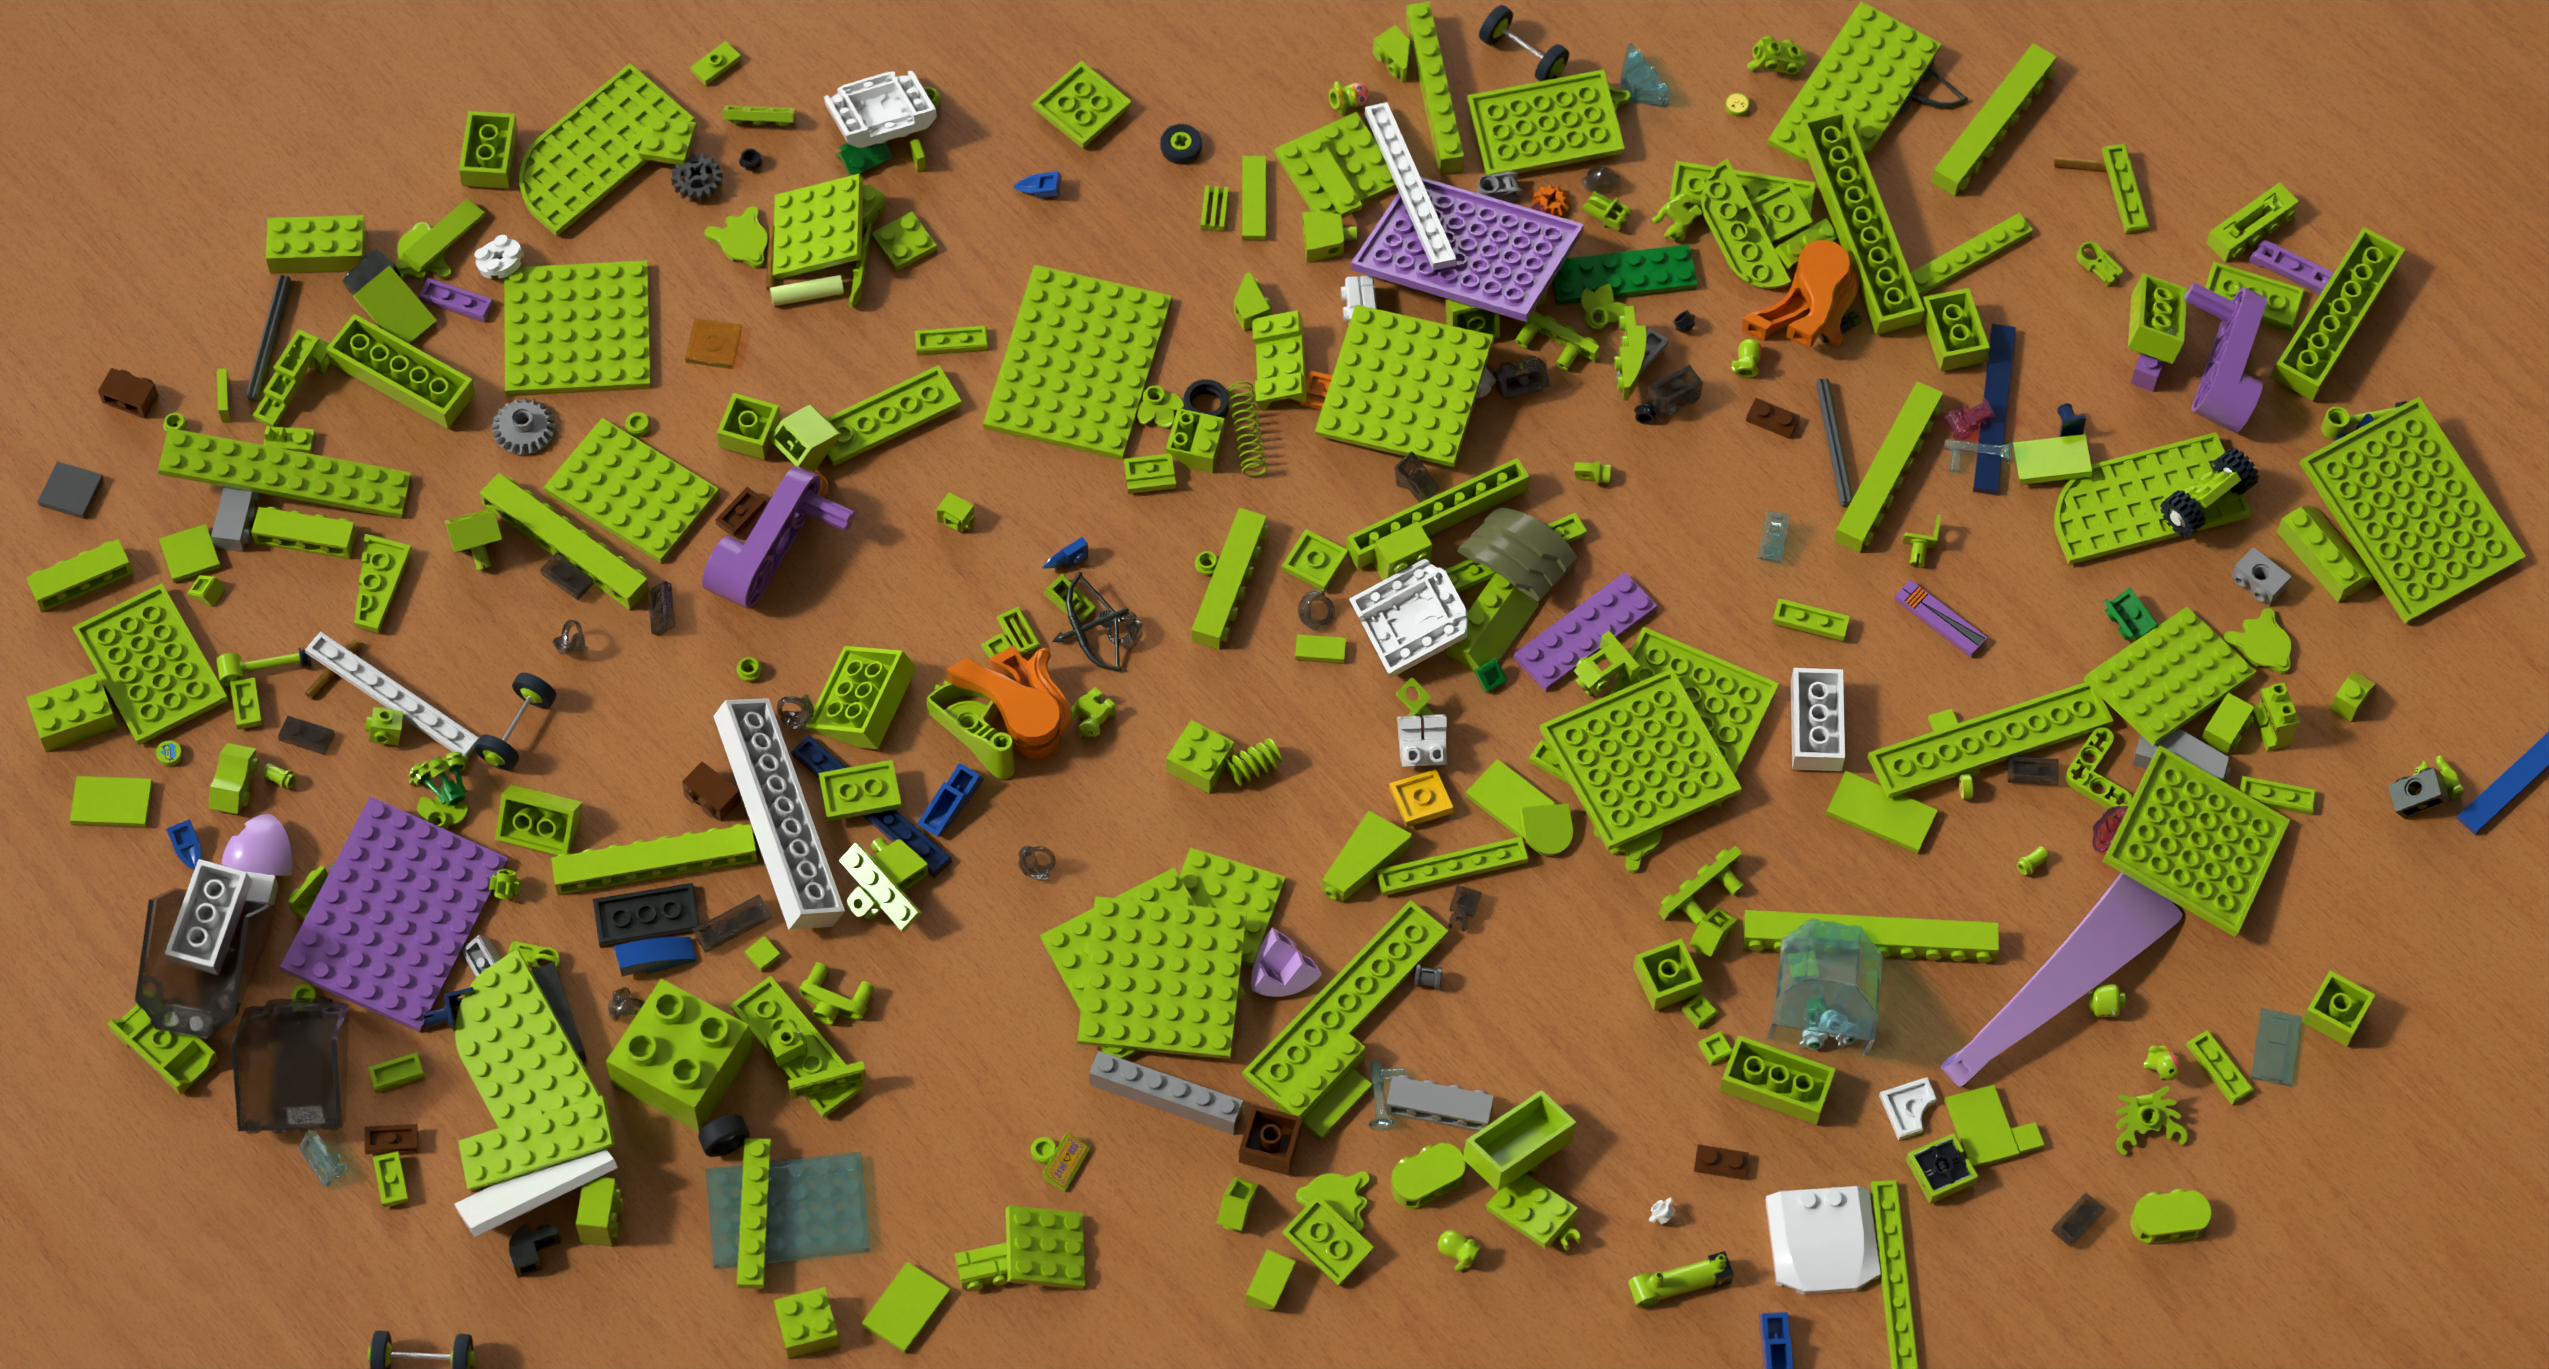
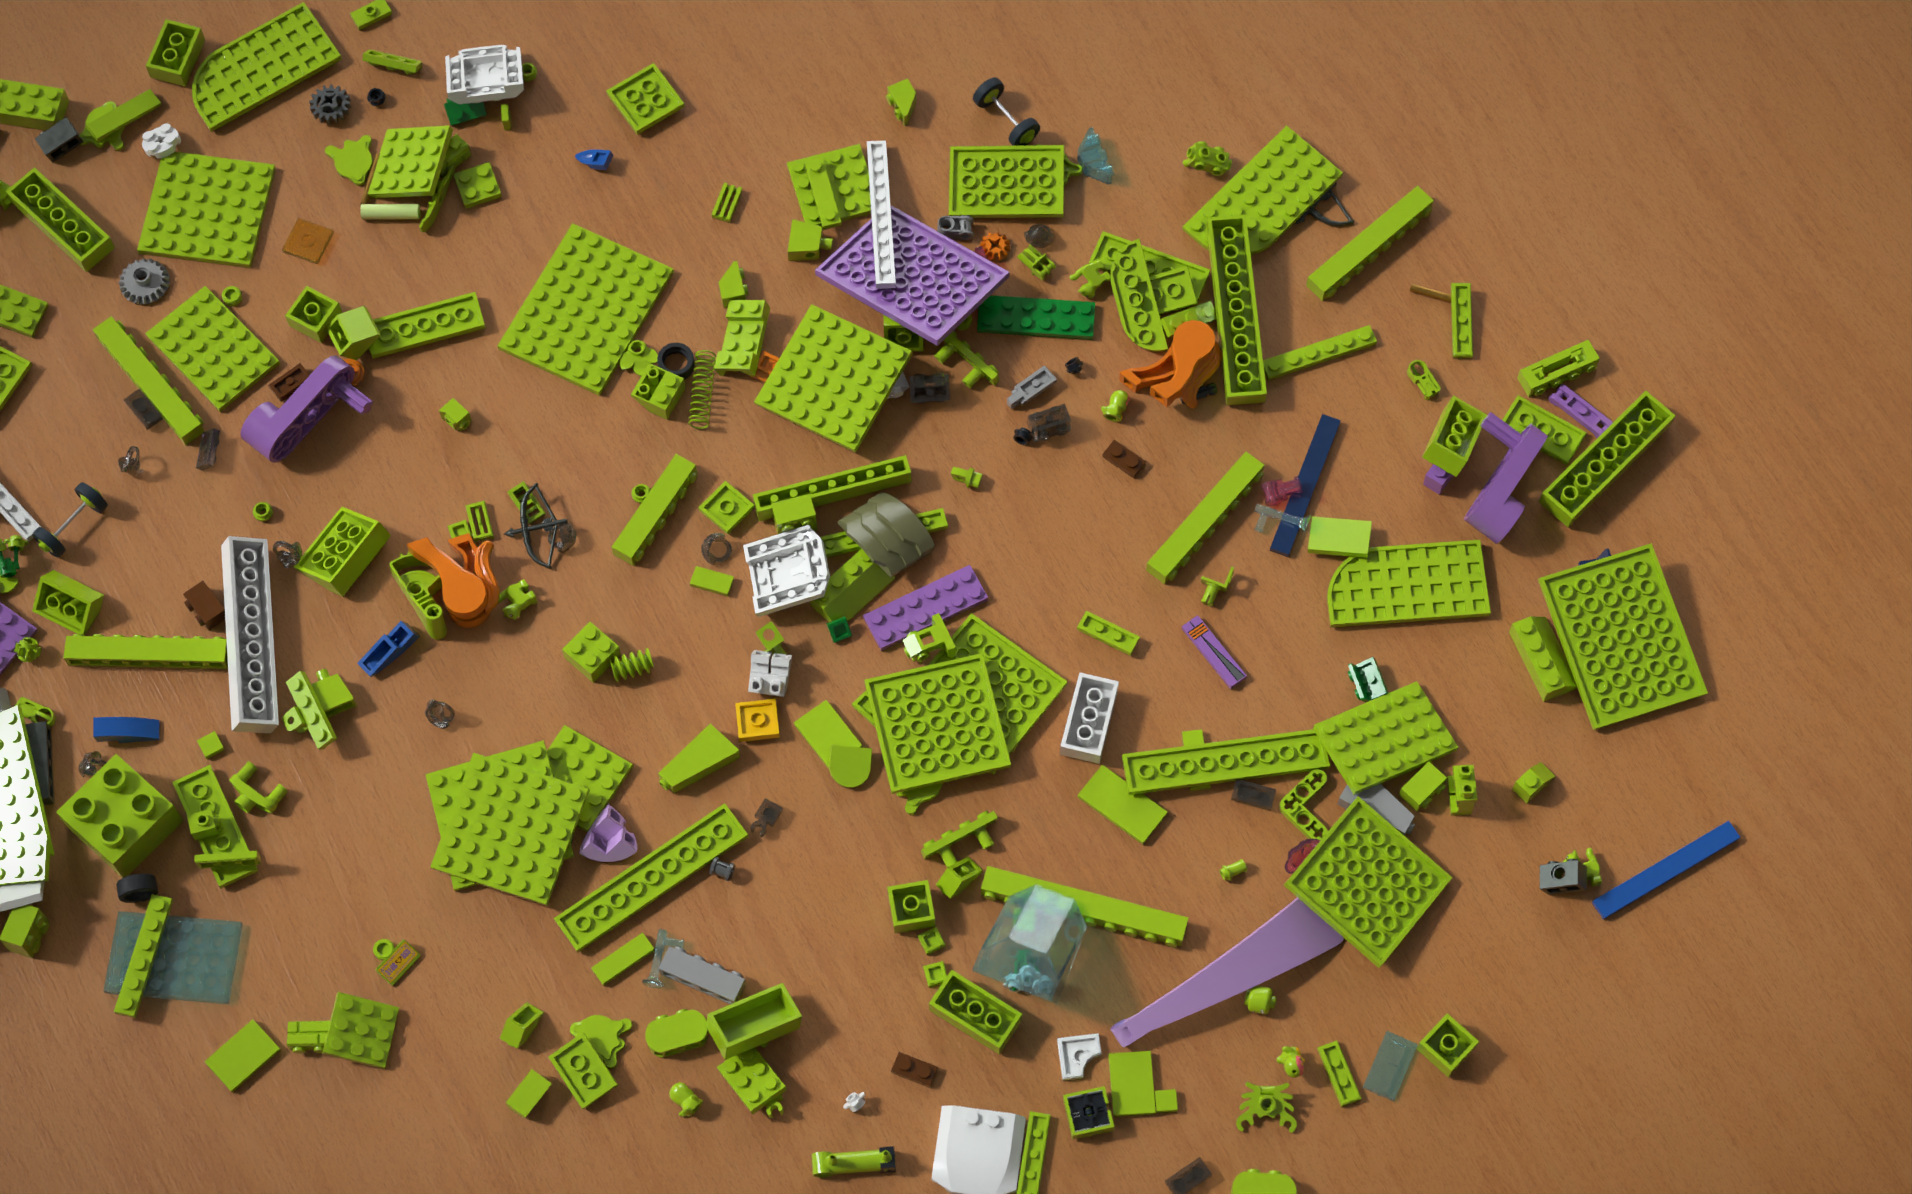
camera: 15 degrees right, 5 degrees up
lime tile [352,266,437,344] -> none
medium lavender tile [418,278,494,323] -> none
lime brick [445,508,502,570] -> none
pearl dark grey tile [593,883,701,948] -> none
lime plate [638,115,697,166] -> none
clear smoke plate [692,894,772,953] -> none
lime brick [774,1287,839,1359] -> none
dark blue tile [791,735,952,878] -> none
lime plate [819,760,902,821] -> none
lime tile [915,326,988,355] -> none
blue plate [1042,537,1088,569] -> none
light grey brick [1089,1051,1243,1135] -> none
lime plate [1124,454,1176,494] -> none
black bush [1160,124,1202,164] -> none
reddish brown brick [1239,1105,1303,1175] -> none
lime tile [1242,156,1266,240] -> none
lime brick [1278,1031,1366,1121] -> none
lime animal [1329,81,1369,115] -> none
white brick [1341,276,1377,325] -> none
lime plate [1376,837,1528,896] -> none
clear smoke slope [1394,451,1441,503] -> none
lime brick [1406,2,1464,175] -> none
lime plate [1581,284,1626,329] -> none
lime slope [1614,306,1646,400] -> none
light yellow tile [1725,93,1749,117] -> none
clear light blue plate [1757,510,1790,563] -> none
dark grey axle [1816,378,1853,506] -> none
lime brick [1922,288,1990,372] -> none
lime tile [1959,774,1974,800] -> none
bracket [2057,403,2090,454] -> none
black plate [2160,448,2259,537] -> none
lime tile [2223,608,2291,674] -> none
light grey brick [2231,547,2292,606] -> none
lime tile [2239,776,2316,815] -> none
lime piece [2321,401,2408,440] -> none

